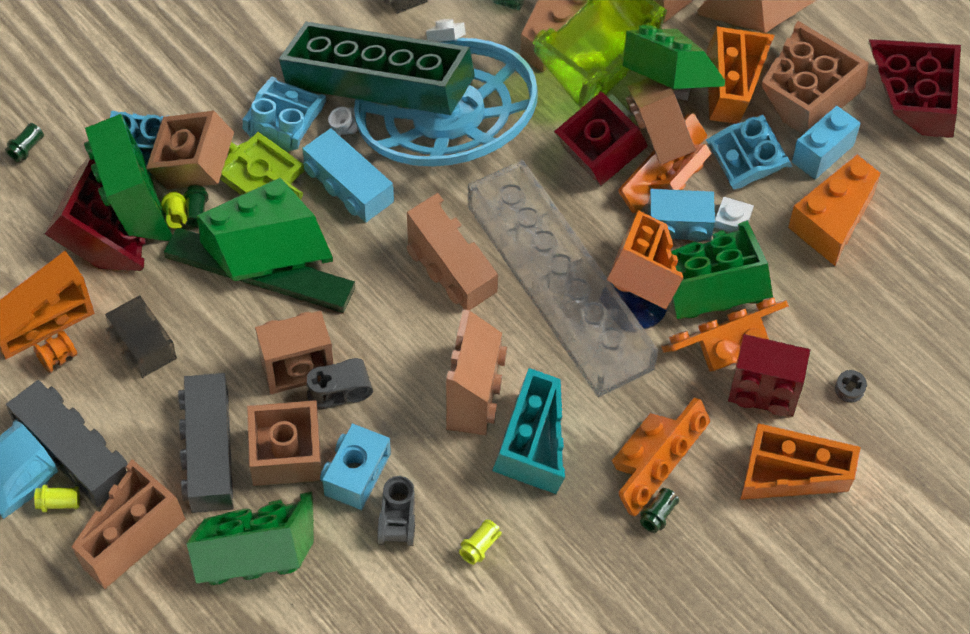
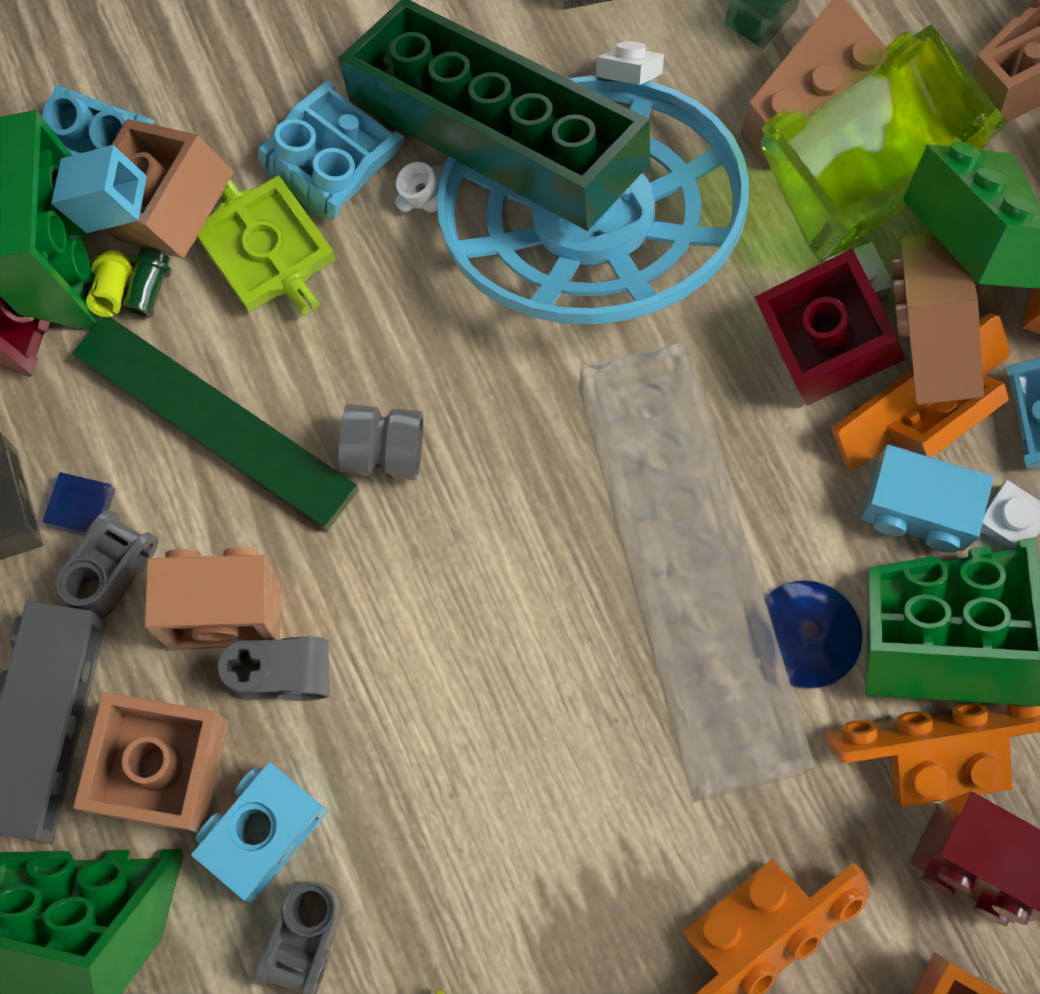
camera: 15 degrees right, 15 degrees up
green wedge [197,178,333,281] -> none
medium azure brick [302,128,394,223] -> none
nougat wedge [407,193,498,310] -> none
nougat wedge [446,310,507,436] -> none
teal wedge [492,368,565,494] -> none
orange wedge [607,210,683,309] -> none
none -> clear blue tile [42,472,115,536]
none -> medium azure brick [51,145,147,233]
none -> dark grey piece [56,509,158,618]
none -> dark grey wheel [338,404,424,480]

